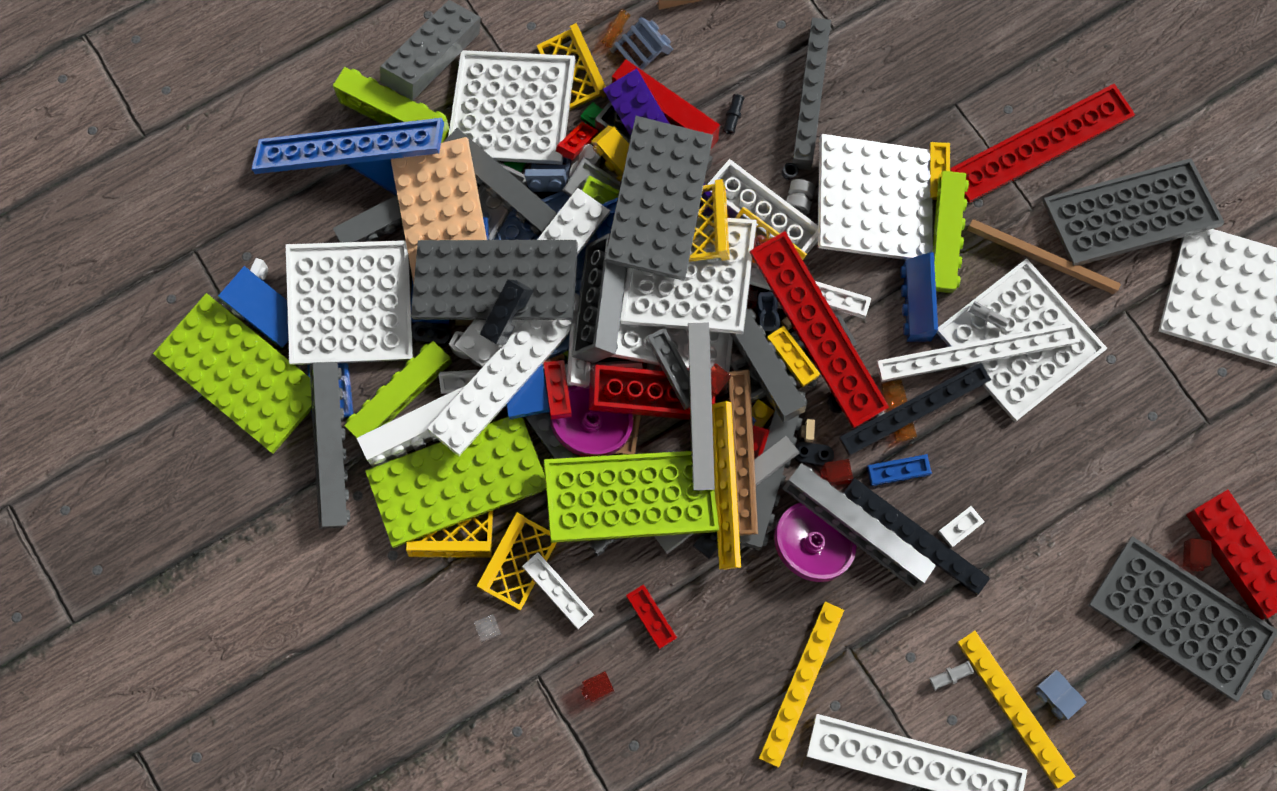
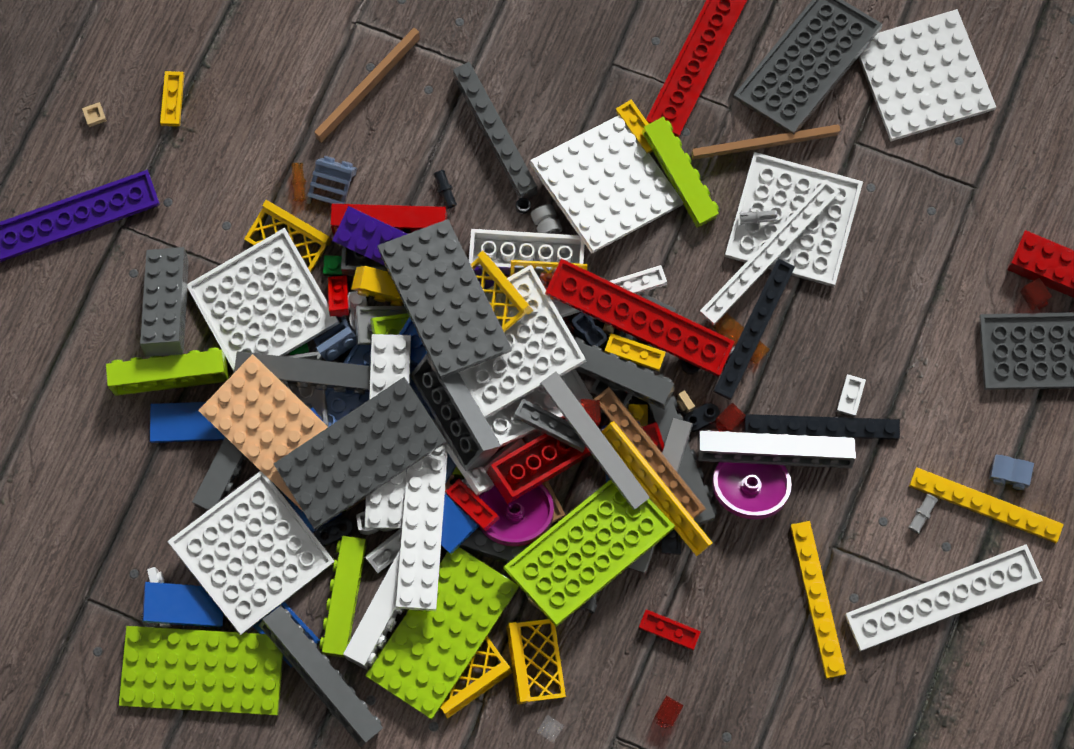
camera: 35 degrees left, 0 degrees up
blue plate [252,118,444,174] -> none
black arch [480,279,534,345] -> none
white plate [522,552,594,629] -> none
blue tile [866,454,932,486] -> none
blue slope [900,252,938,342] -> none

